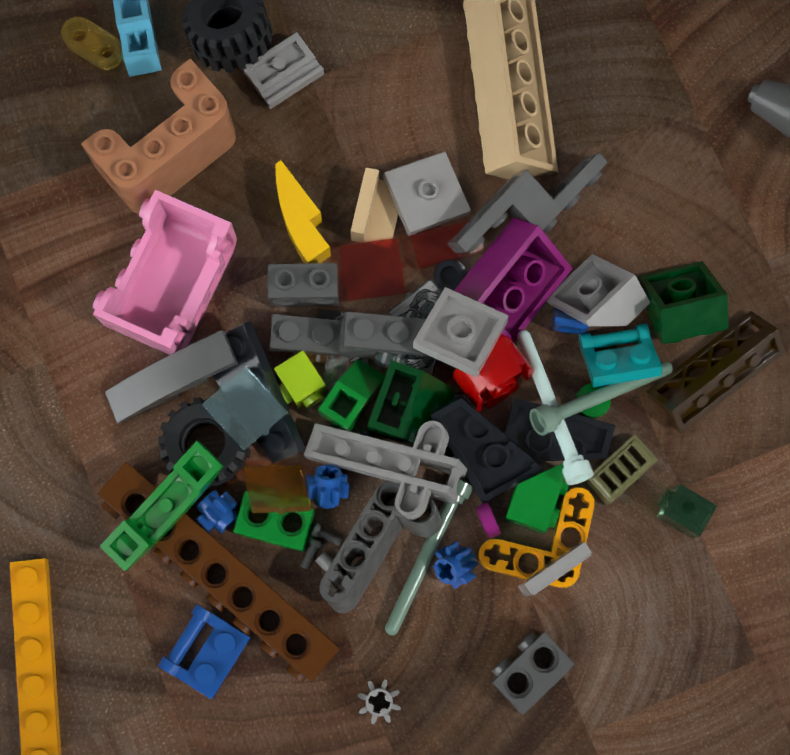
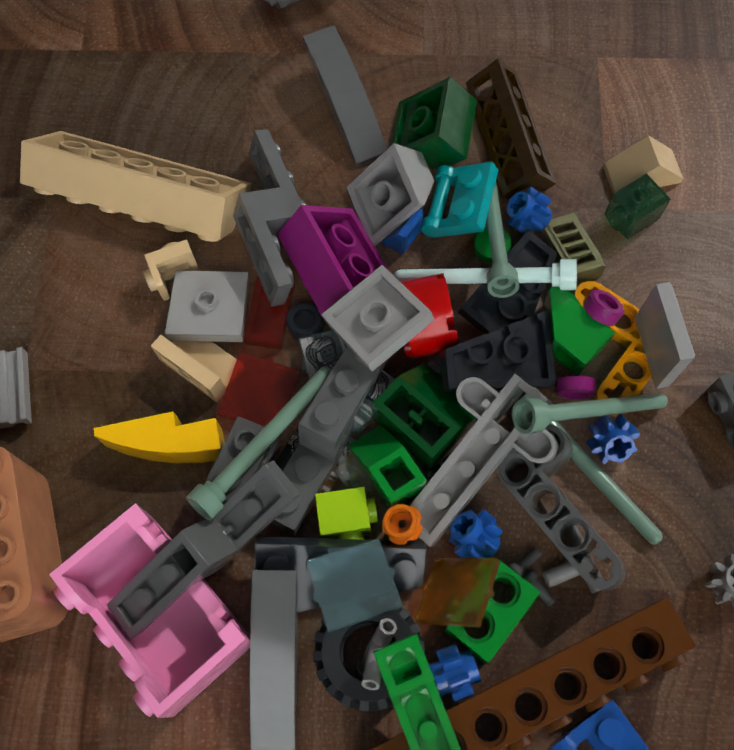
camera: 60 degrees left, 10 degrees down
none -> dark grey bracket [107,461,301,639]
none -> tan bracket [143,239,199,301]
none -> sand green piece [186,367,332,521]
none -> dark grey slope [303,25,387,167]
none -> light grey piece [355,618,397,690]
none -> orange plate [382,504,423,545]
none -> blue gear [507,187,552,234]
none -> sand green piece [512,393,668,434]
none -> magenta tile [583,290,624,326]
none -> tan slope [603,135,683,196]

